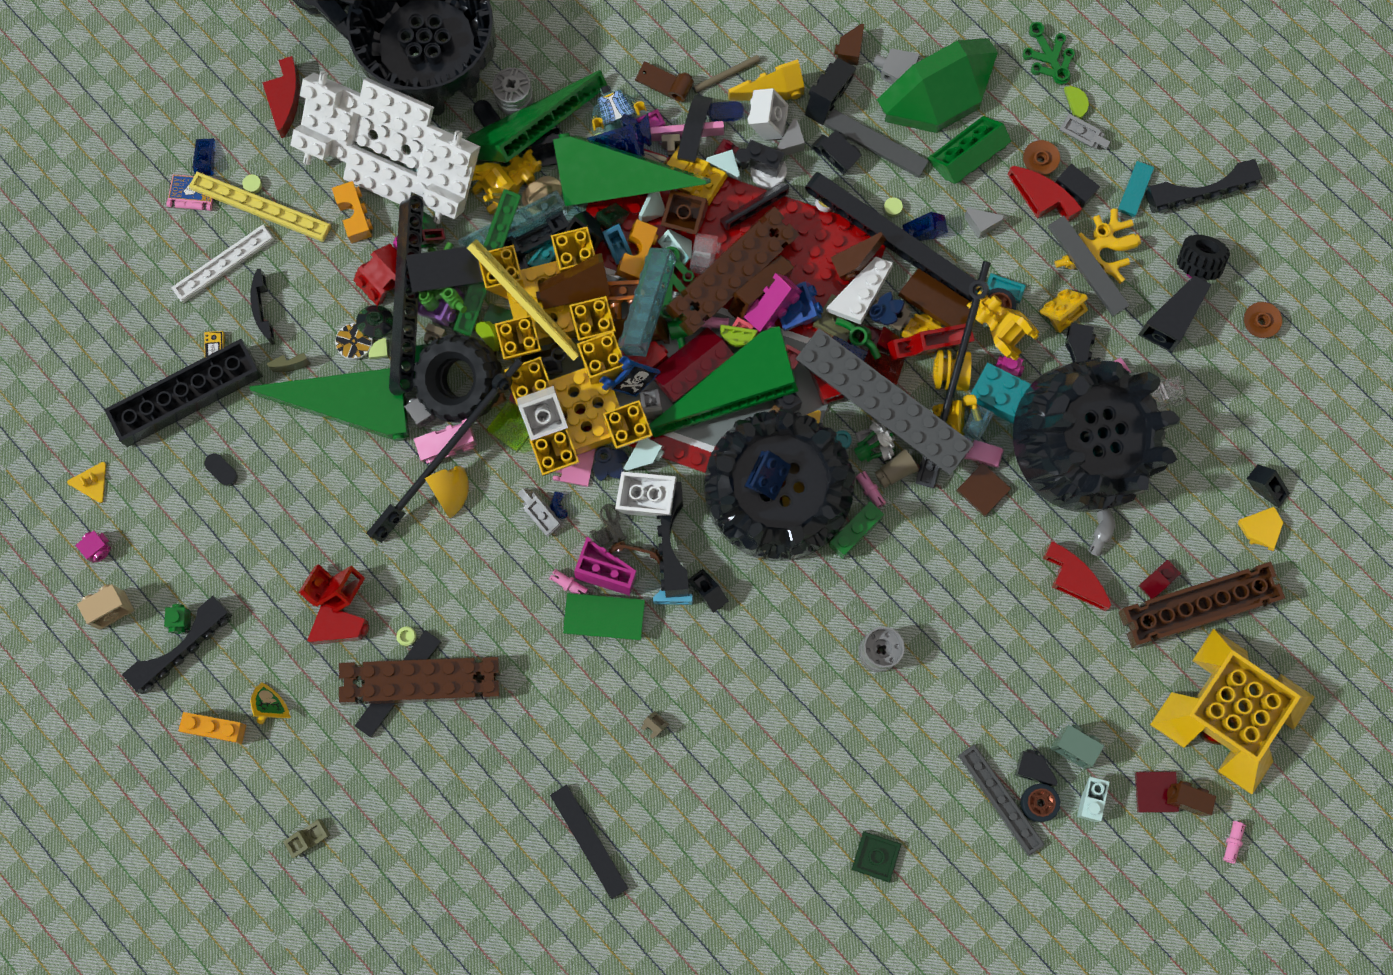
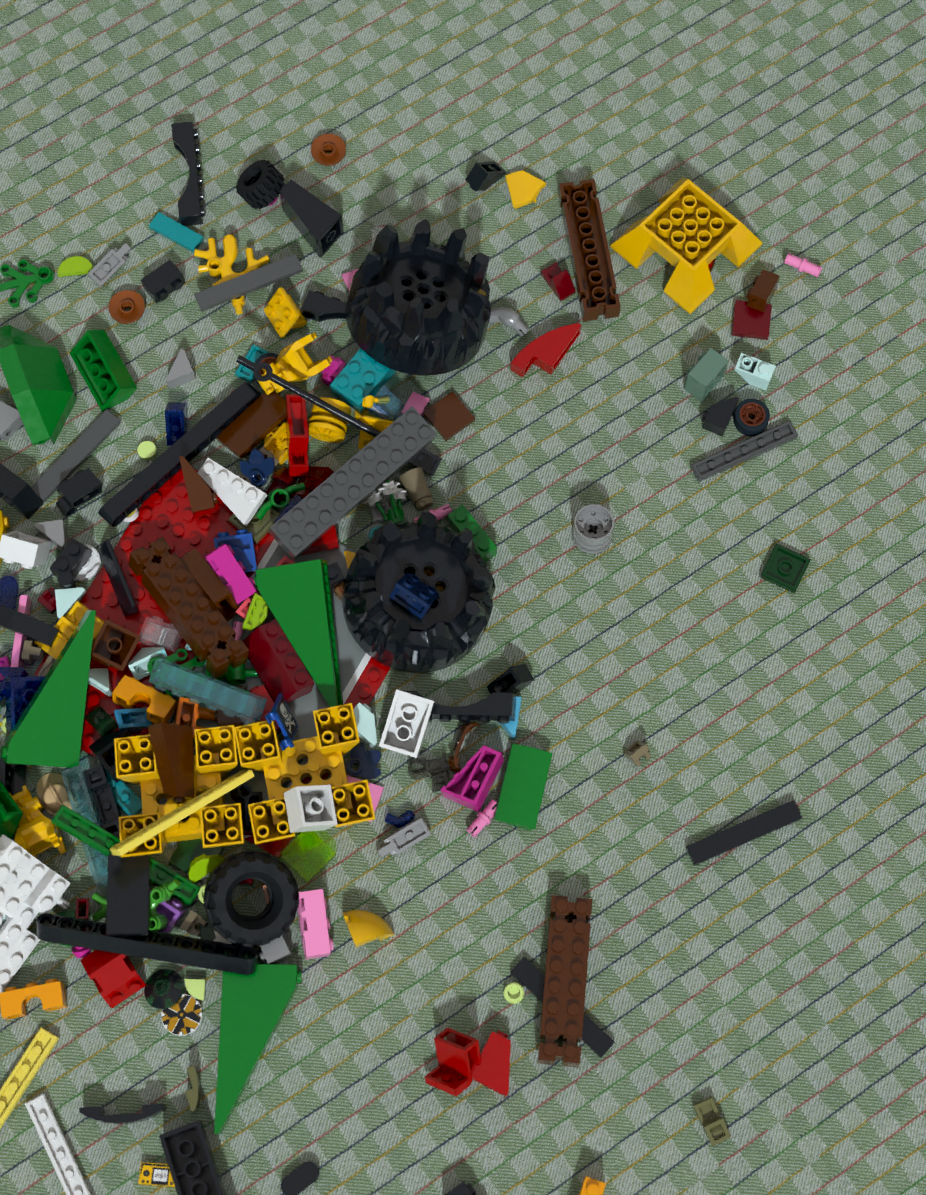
camera: 85 degrees left, 5 degrees down
shield [250,682,291,724] -> none
black bar [367,358,523,543] -> none
light grey slope [640,389,662,420] -> none
red slope [1008,166,1082,221] -> none

